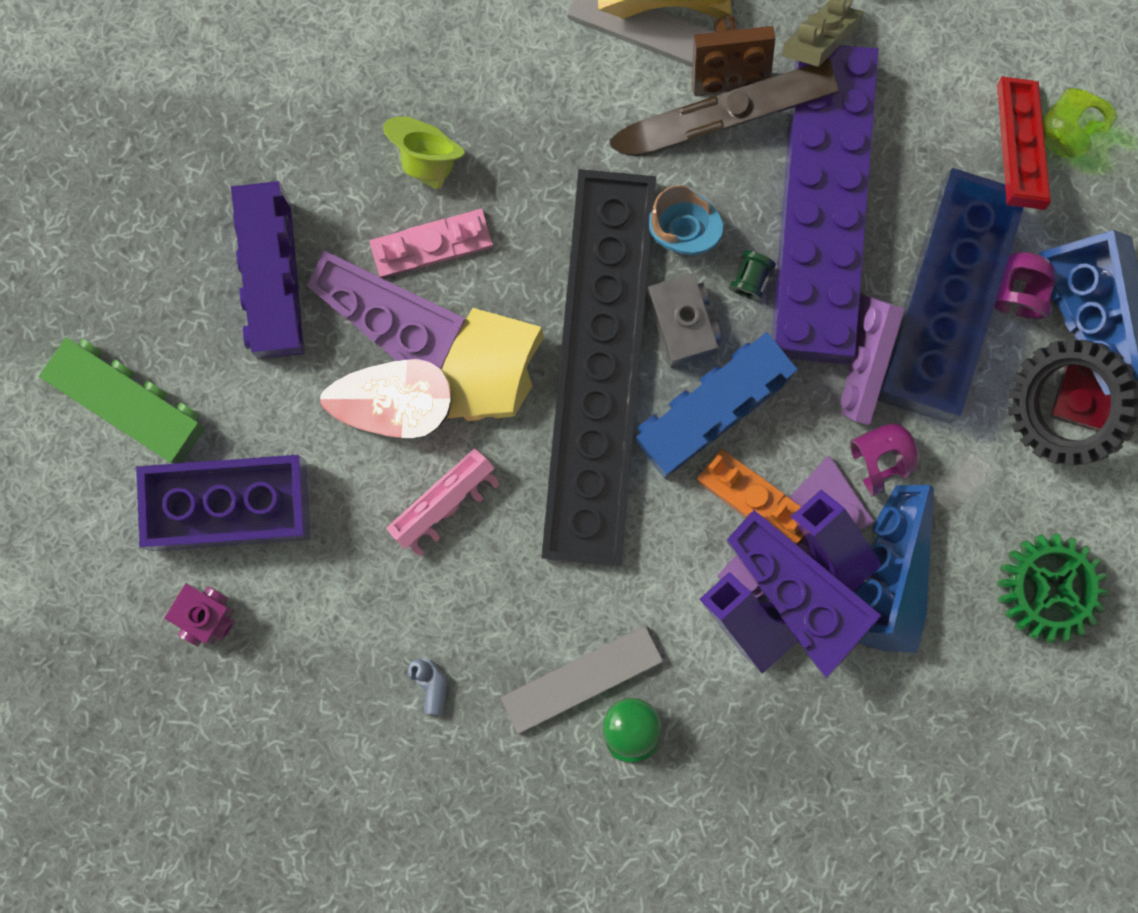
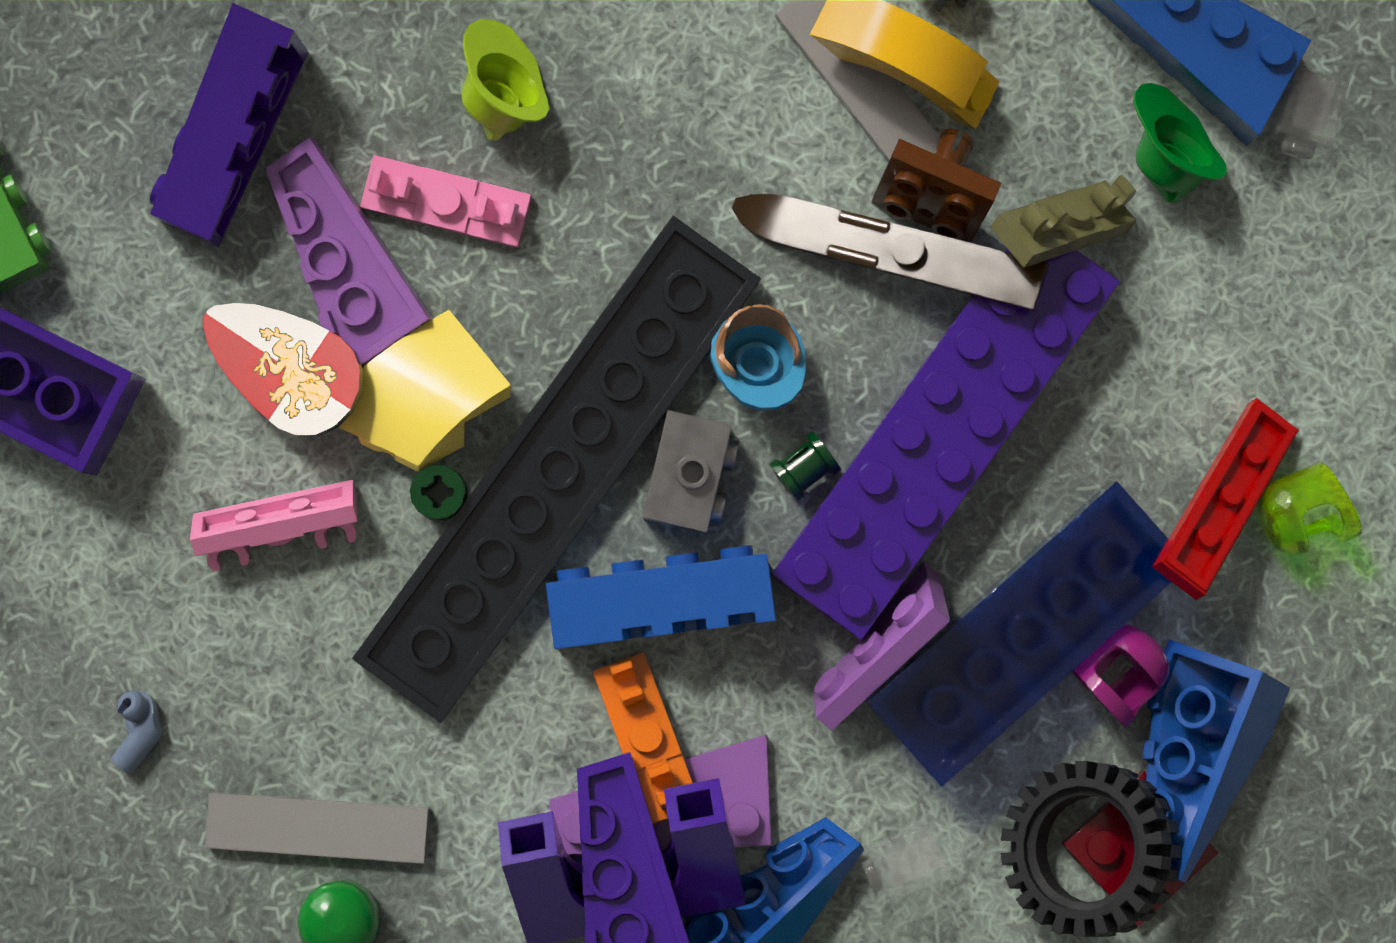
camera: 25 degrees right, 5 degrees up
magenta helmet [849,424,920,497] -> none
none -> dark green wheel [410,464,468,520]

